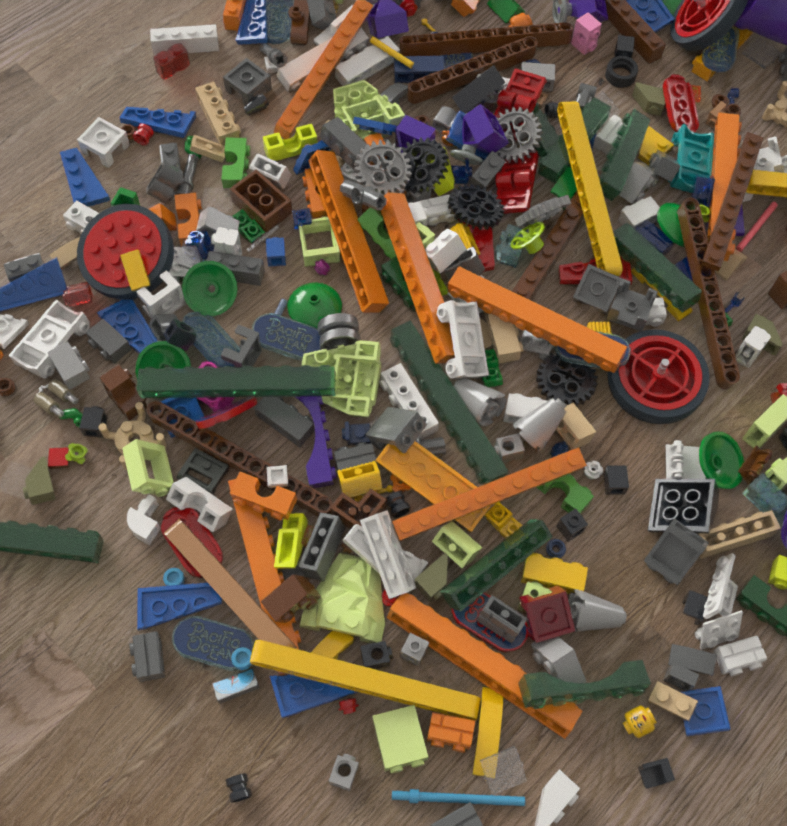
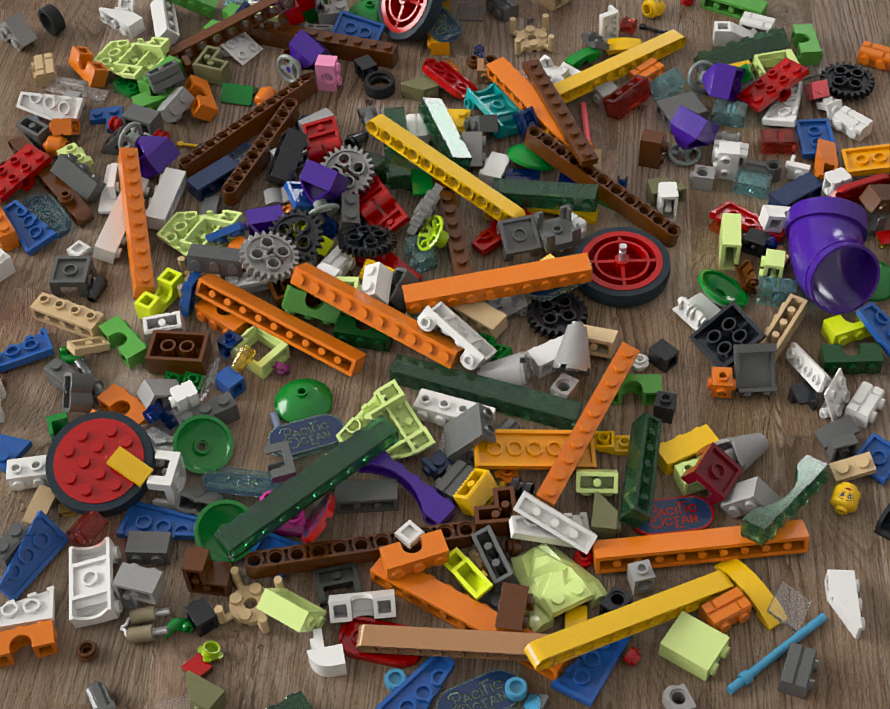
camera: 35 degrees left, 15 degrees down
red wheel [133,124,154,146] -> none
black brick [164,318,197,351] -> none
dark grey pin [260,43,287,67] -> none
flat silver wheel [318,313,361,350] -> none
dark grey piece [340,180,387,211] -> none
yellow bar [370,37,414,68] -> none
dark grey brick [476,595,528,644] -> none
dark blue plate [546,539,566,559] -> none
dark blue plate [550,441,569,457] -> none
none -> clear yellow cone [230,343,257,373]
none -> orange brick [707,367,736,398]

